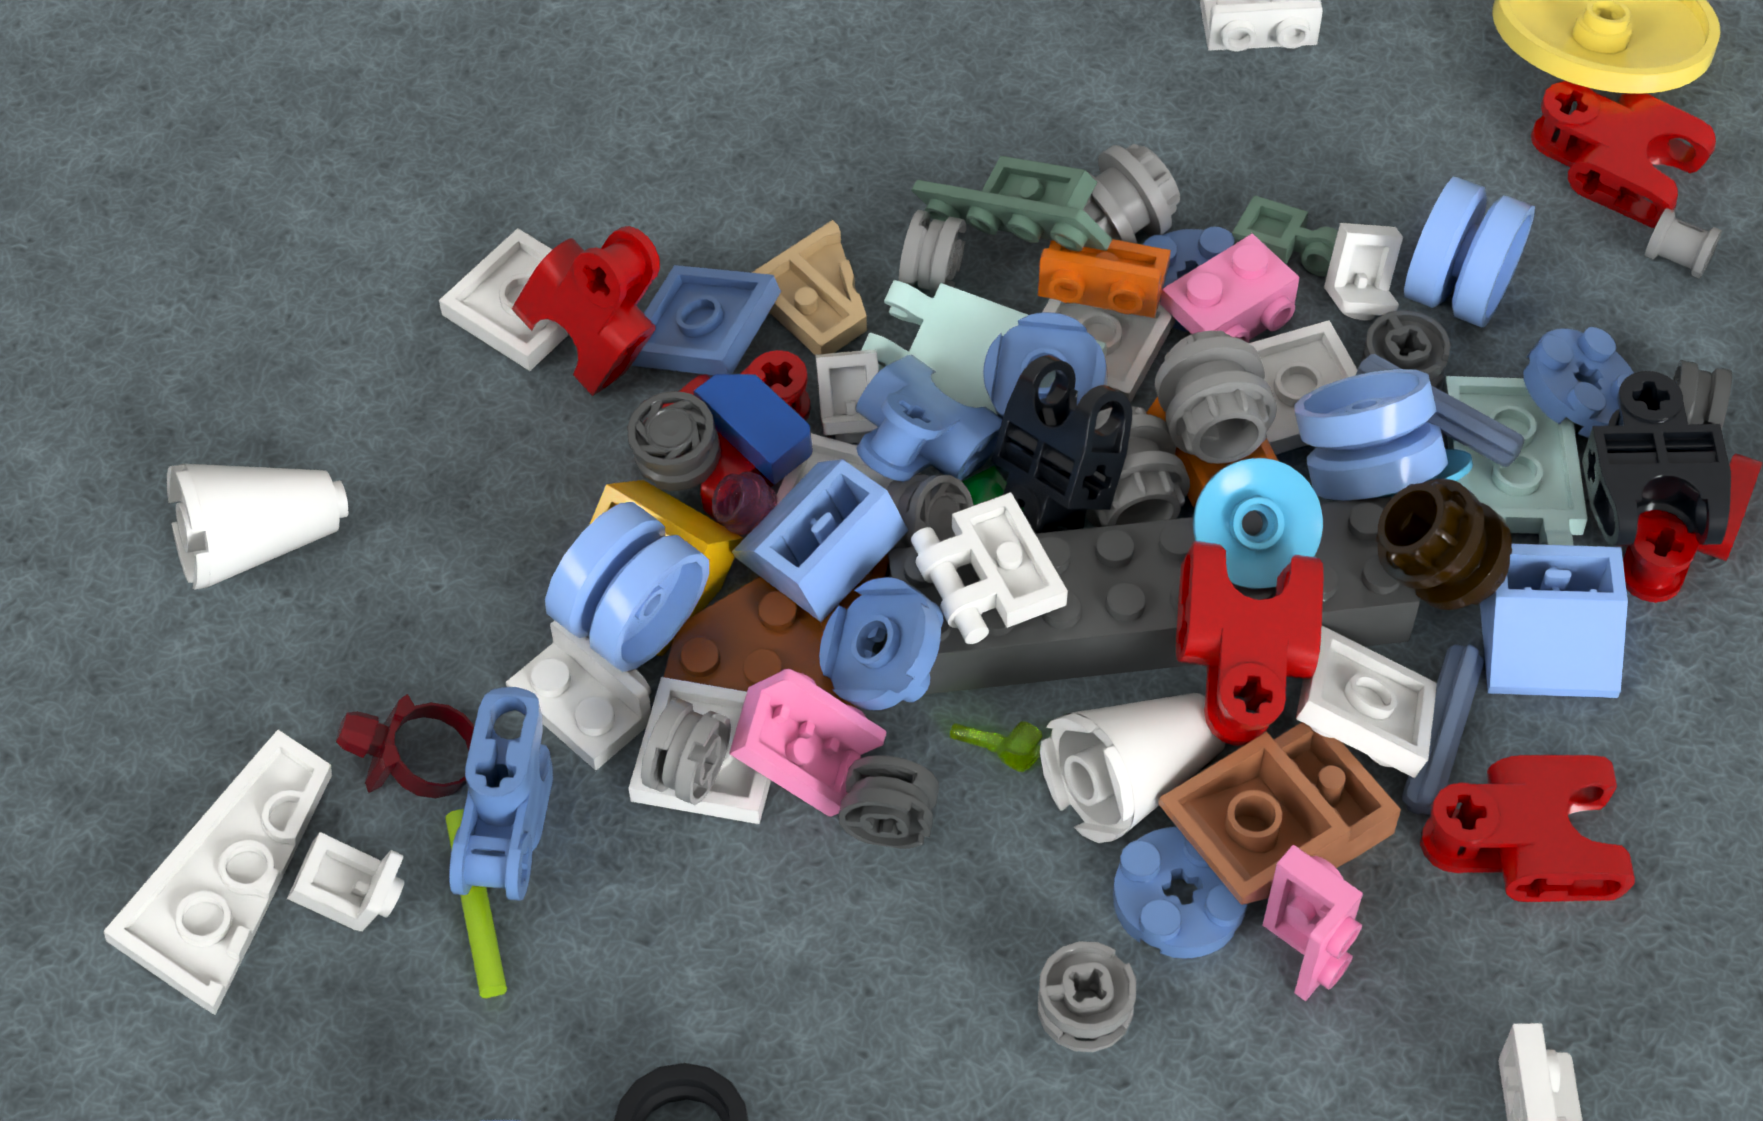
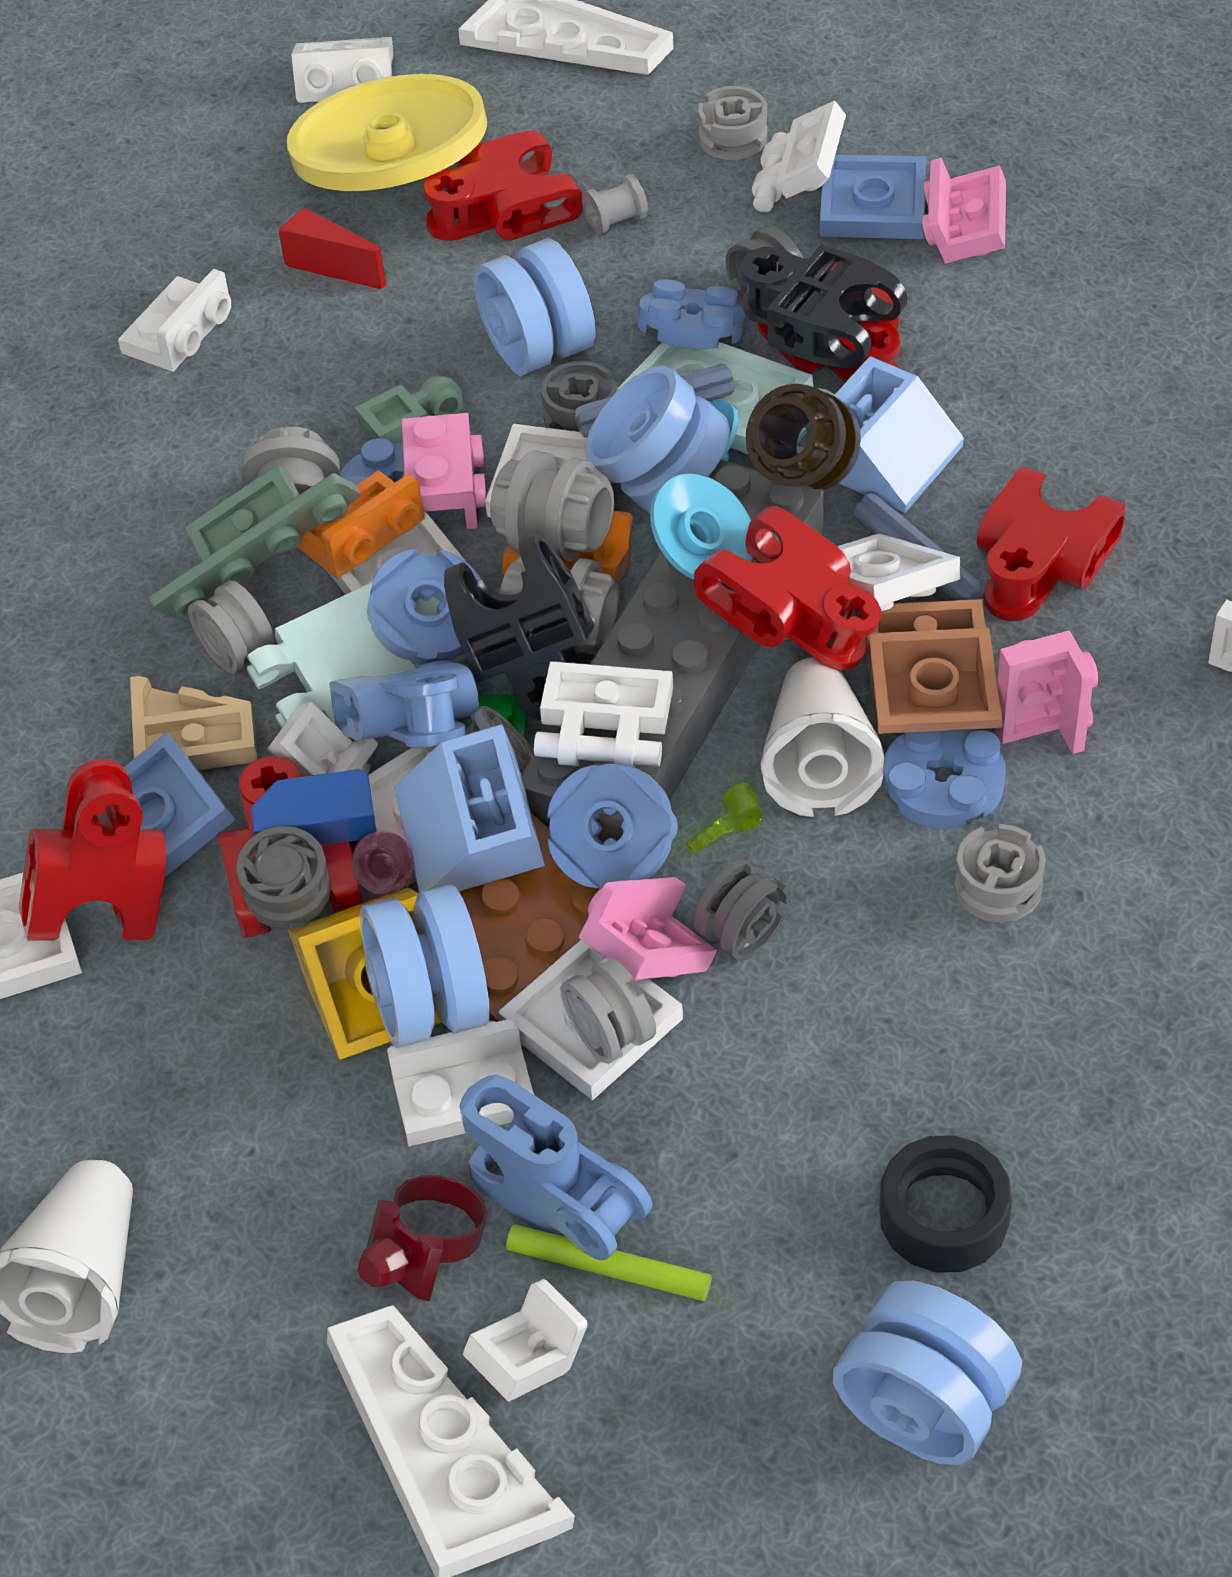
camera: 55 degrees left, 5 degrees down
white bracket [1324,223,1403,320] -> none
none -> red slope [279,208,386,289]

